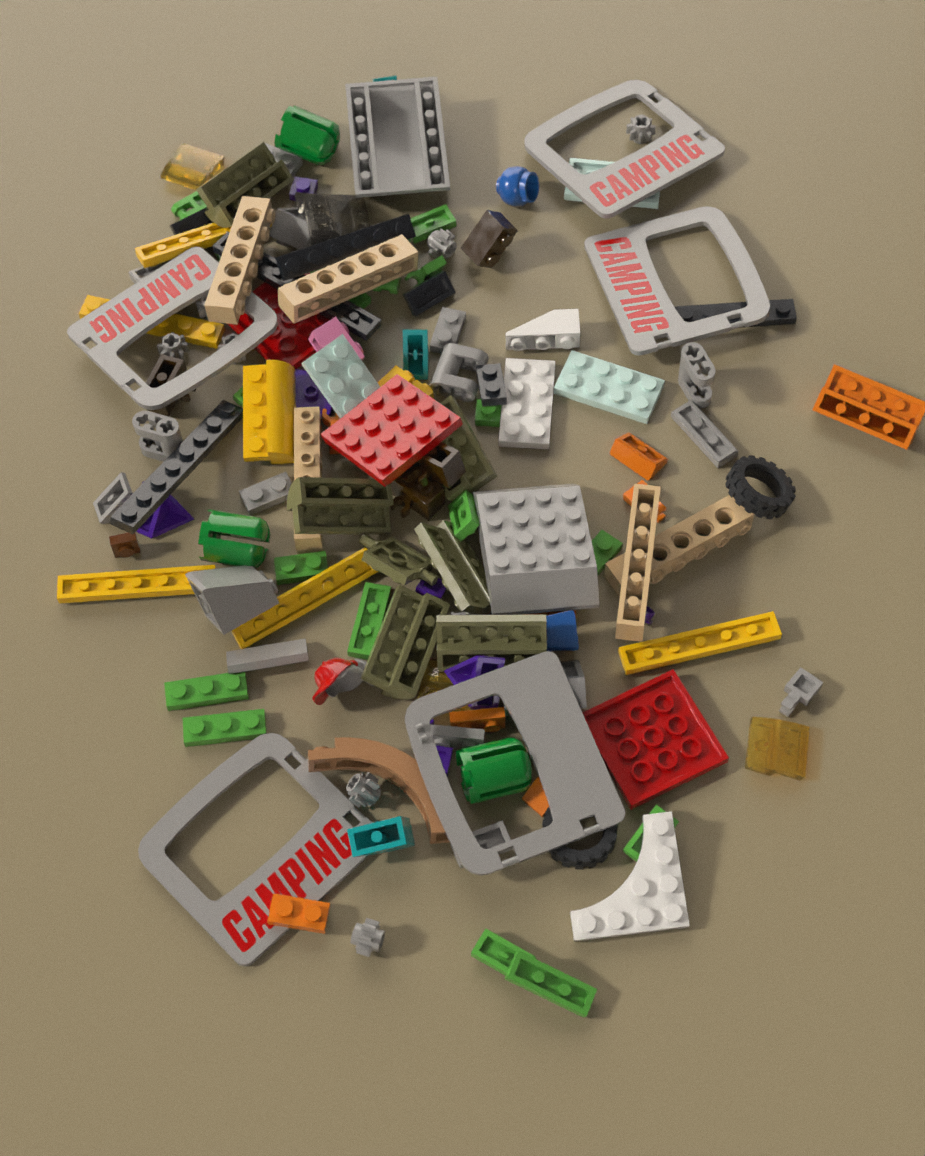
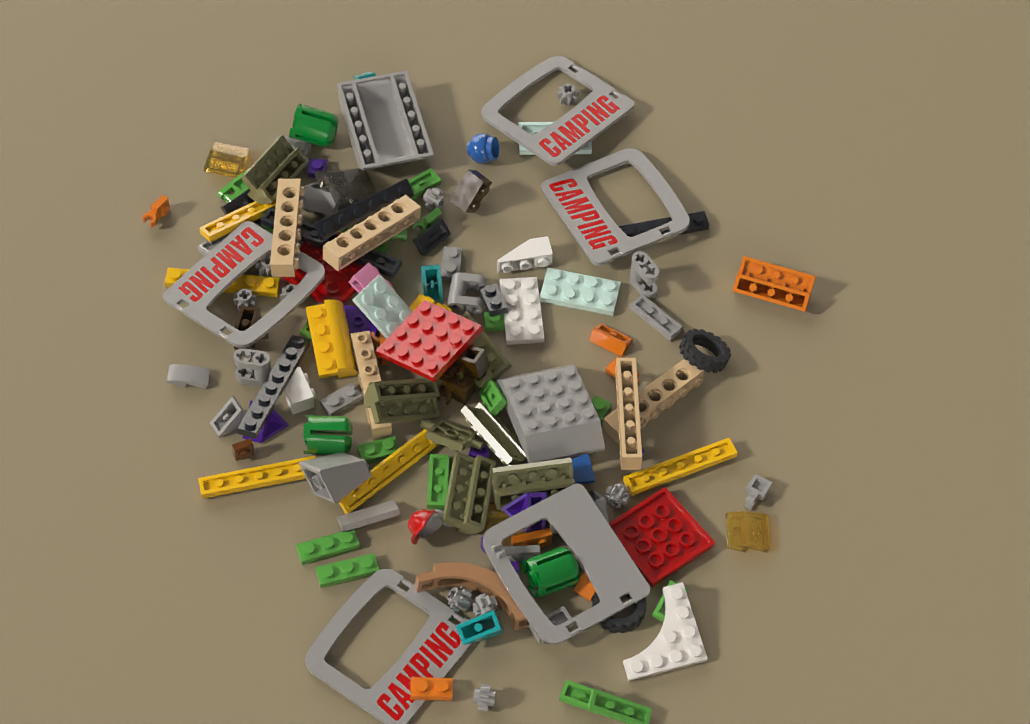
camera: 15 degrees left, 5 degrees down
none -> orange plate [142,195,170,228]
none -> light grey slope [166,364,210,389]
none -> white slope [285,367,317,414]
none -> light grey gear [472,593,498,617]
none -> light grey gear [605,484,630,508]

